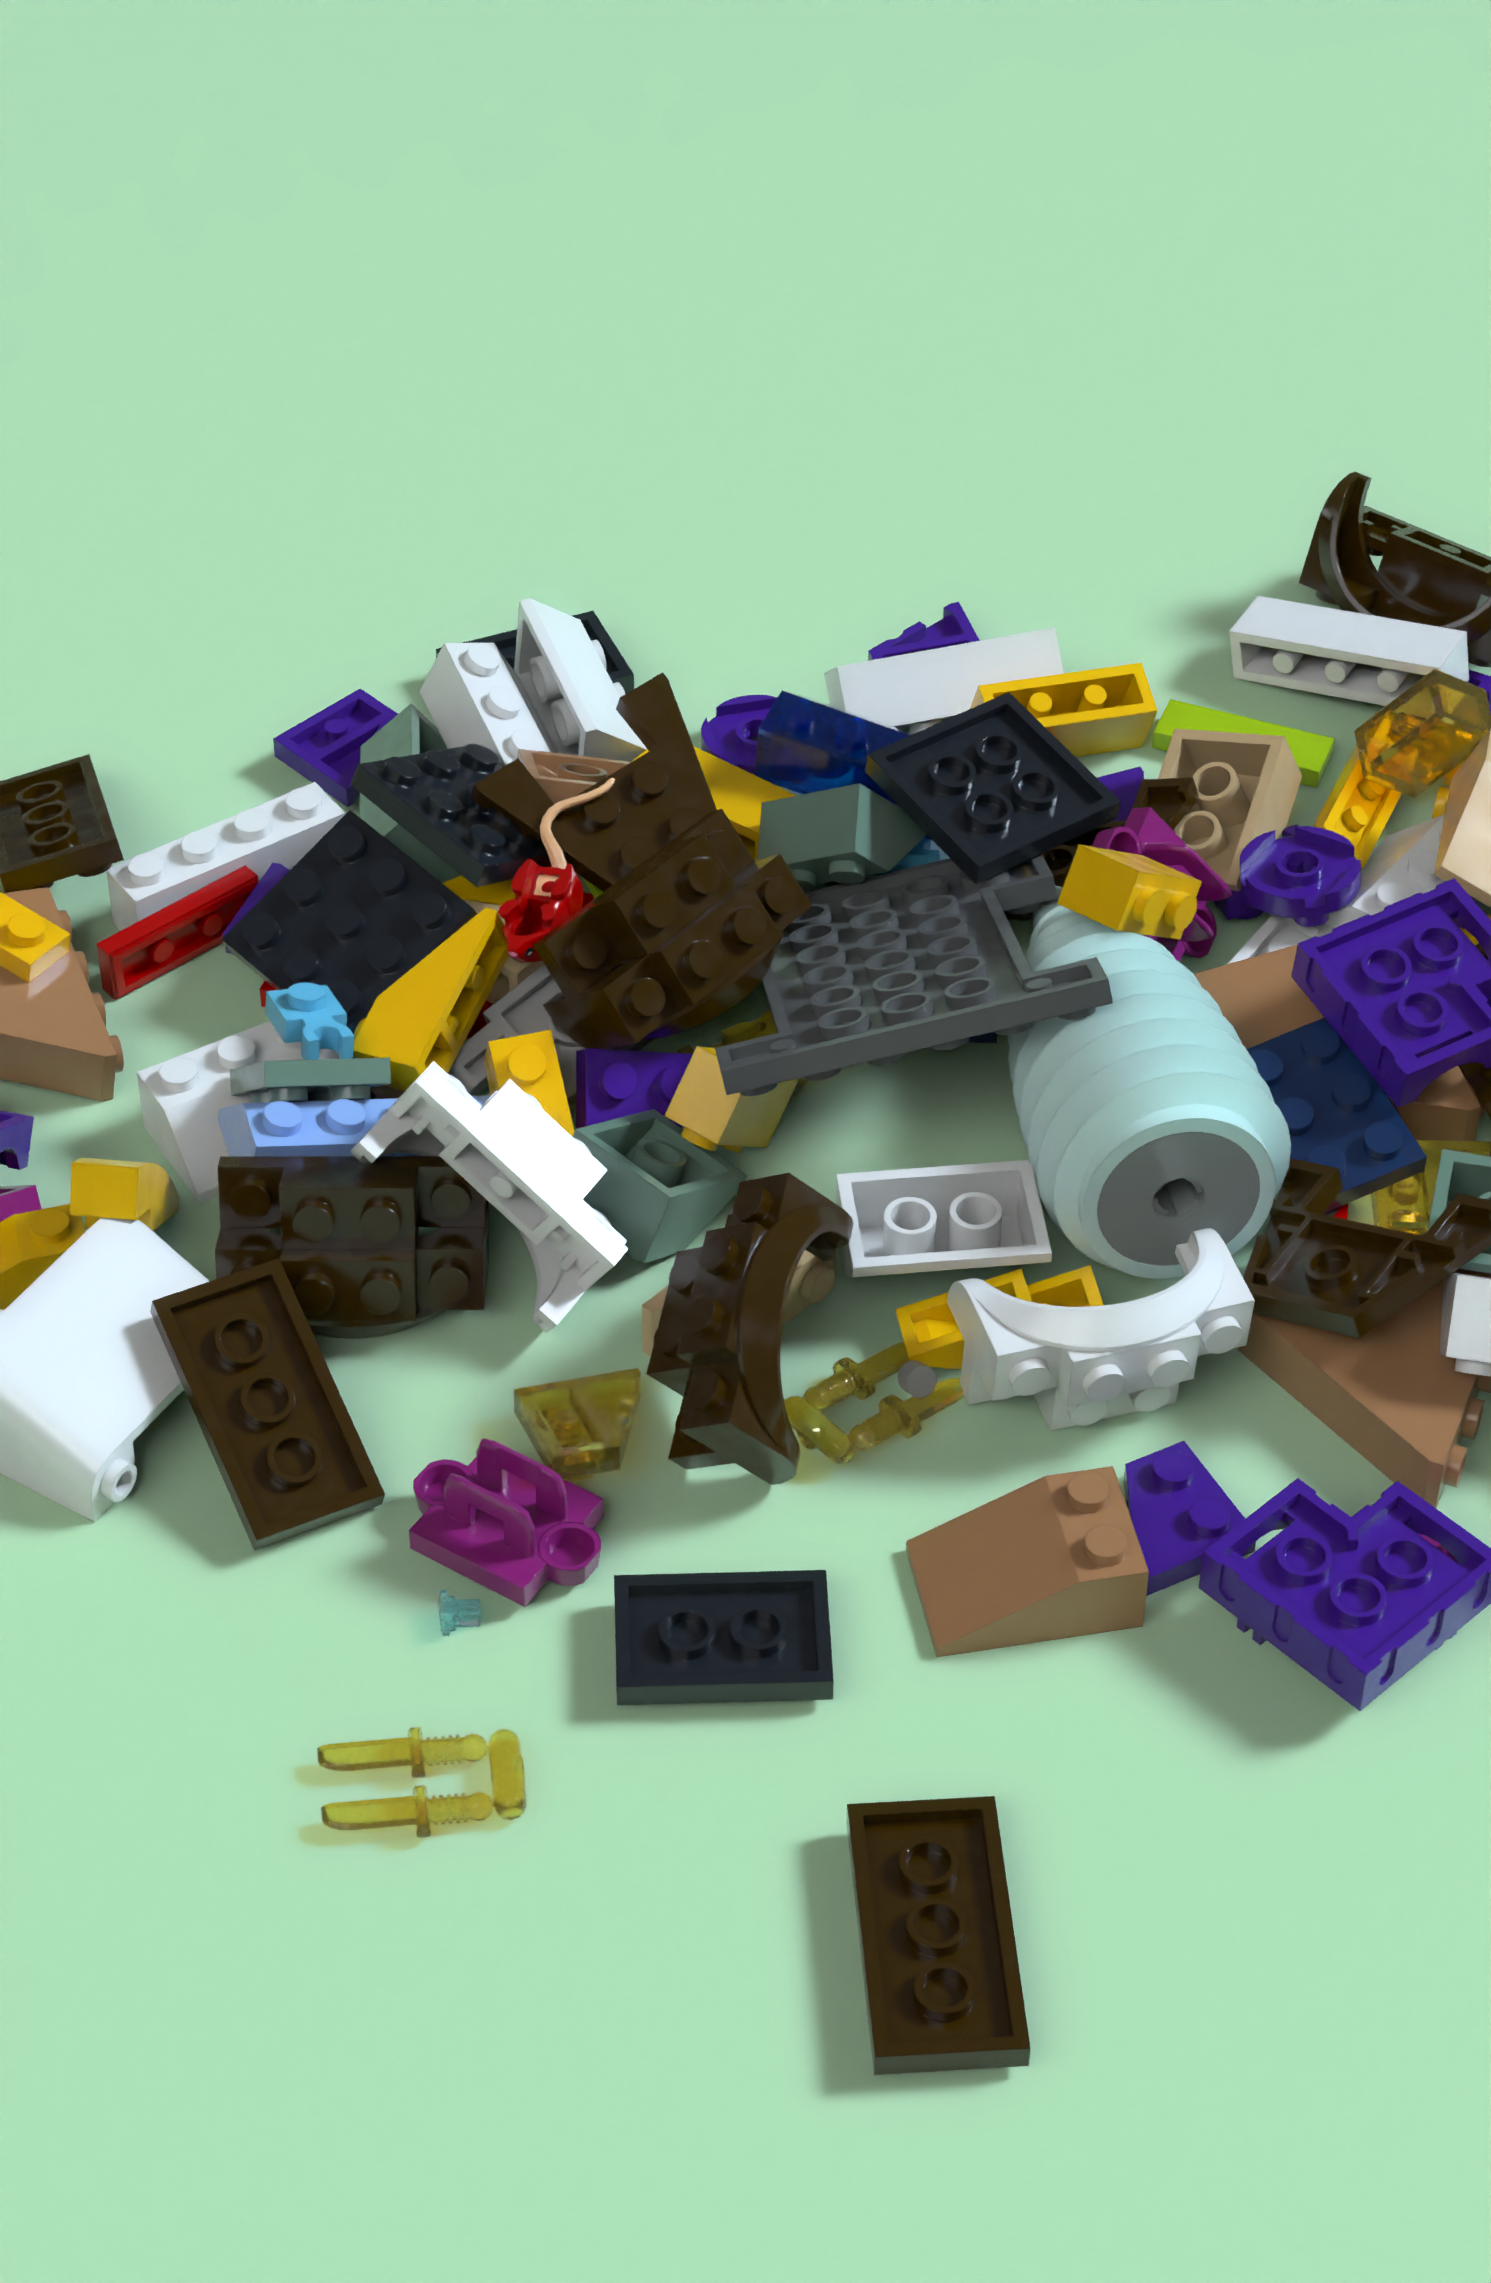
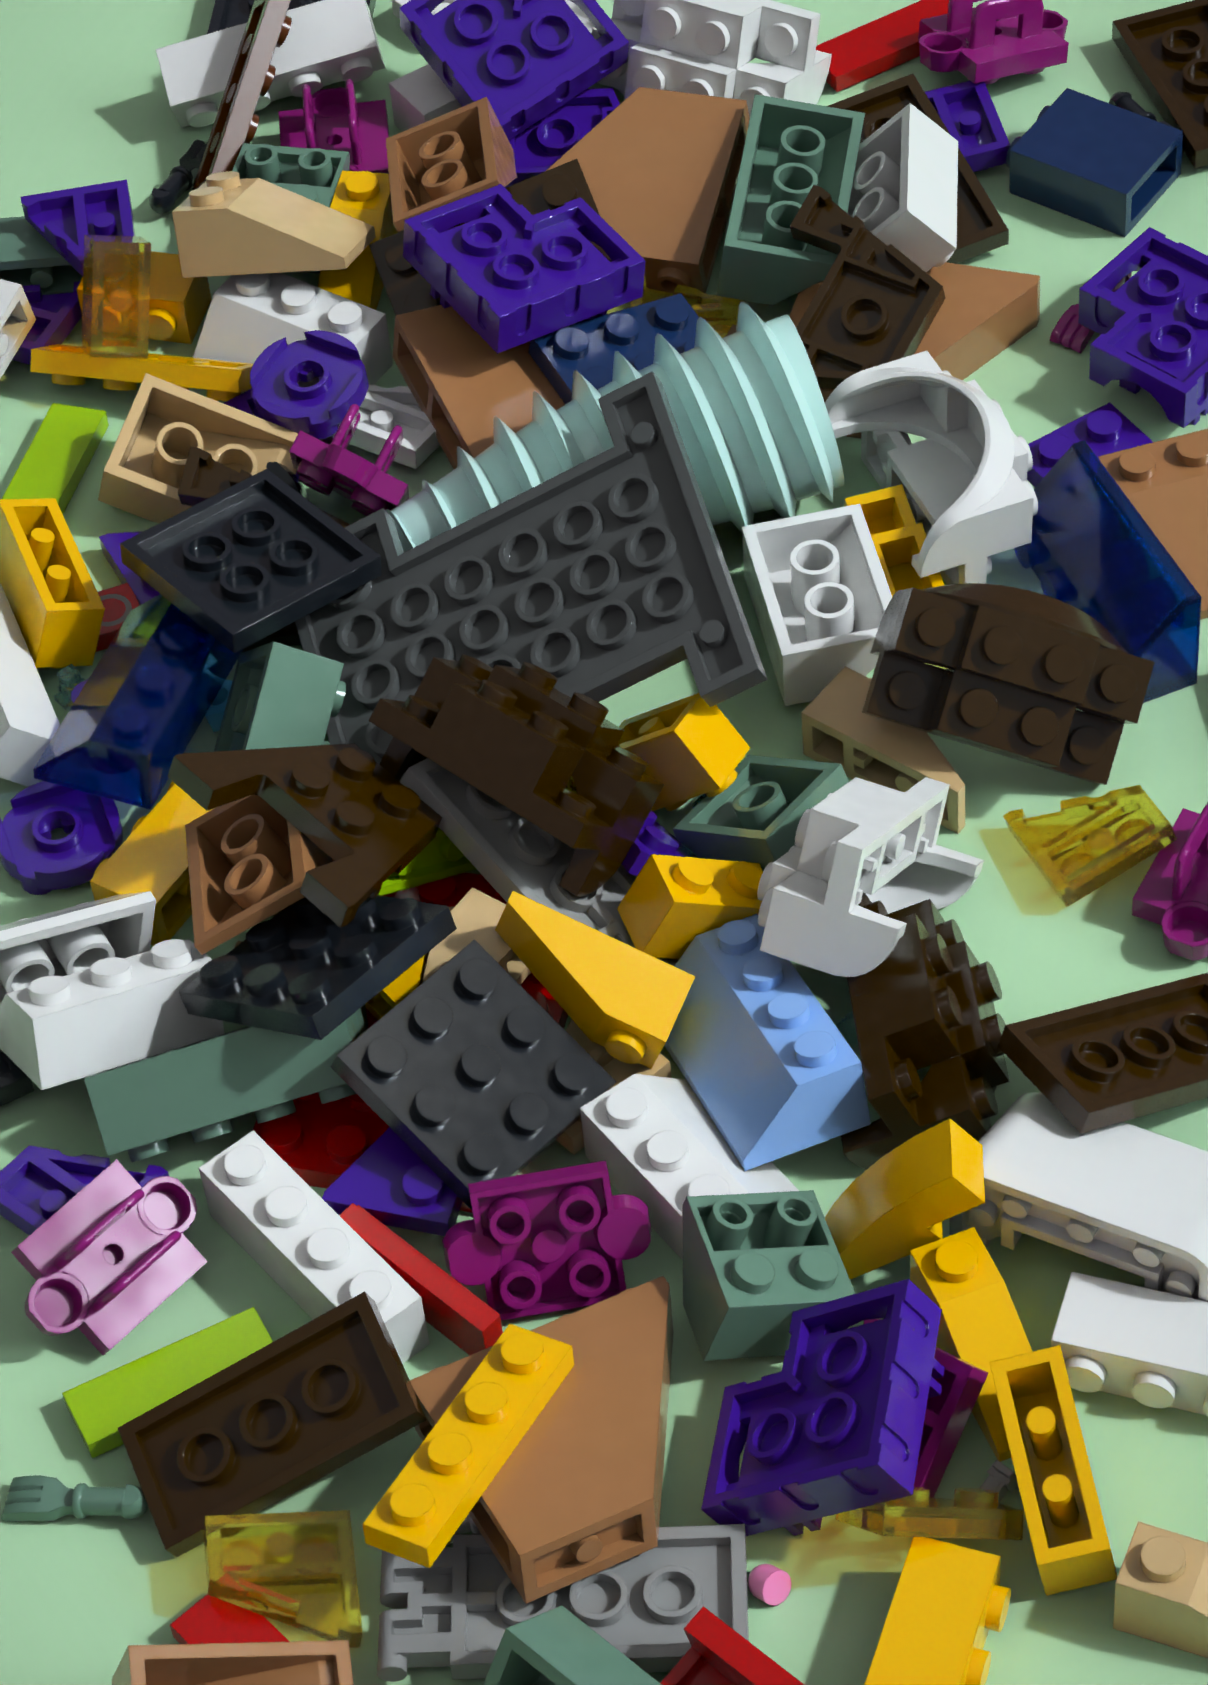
camera: 90 degrees left, 5 degrees up
sand green plate [230,1058,391,1103] -> none
medium azure plate [265,982,354,1060] -> none
red animal [498,778,615,962] -> none
yellow brick [1057,845,1202,940] -> none
none -> sand green piece [1,1475,148,1522]
none -> piece [11,1159,208,1355]
none -> lime tile [62,1307,273,1458]
none -> magenta piece [442,1160,652,1321]
none -> sand green slope [682,1190,856,1361]
none -> clear blue slope [1014,440,1202,703]

